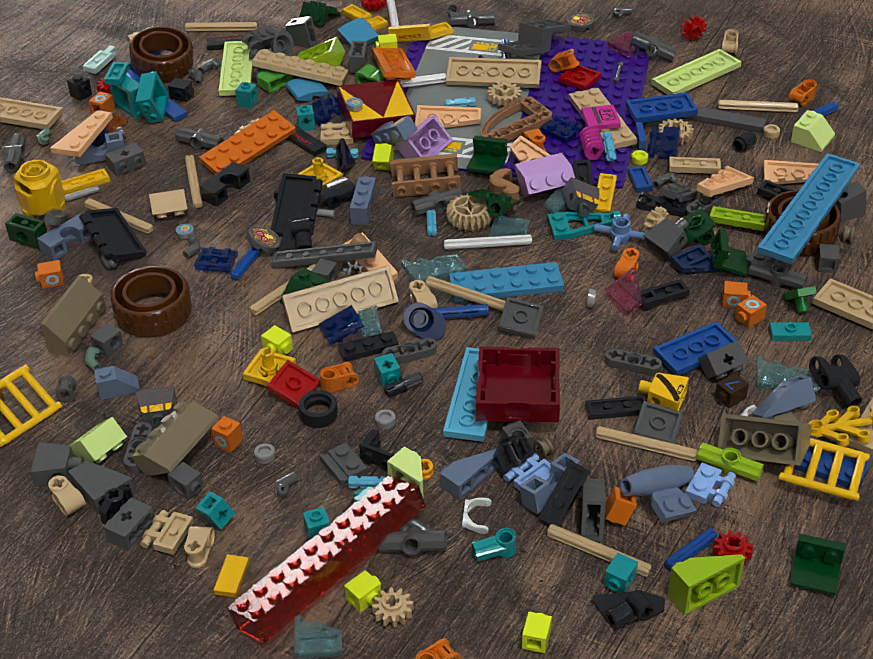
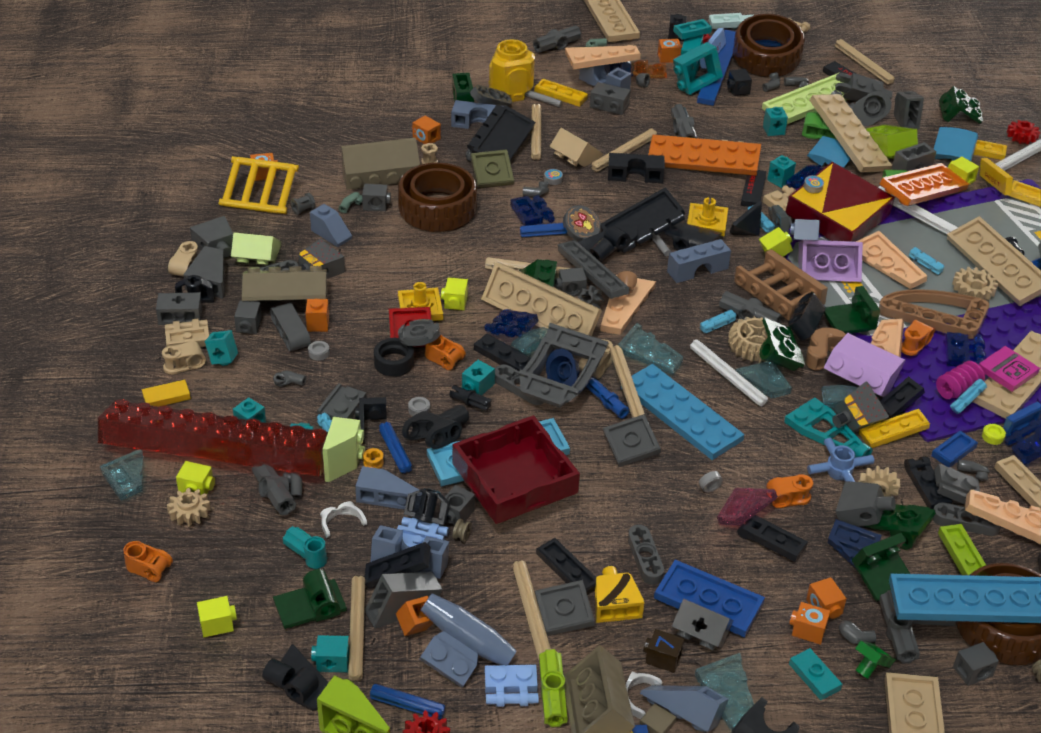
camera: 55 degrees right, 0 degrees up
yellow tile [342,4,372,20] -> none
none -> dark grey beam [270,303,311,352]
none -> dark green piece [273,569,347,629]
none -> blue axle [379,422,412,474]
none -> dark grey tile [398,319,440,346]
none -> black connector [402,405,469,449]
none -> olive tile [470,150,514,188]
none -> dark grey wedge [519,323,609,408]
none -> dark grey hinge [768,205,792,234]
none -> black beam [788,292,826,341]
none -> dark grey arm [839,620,876,644]

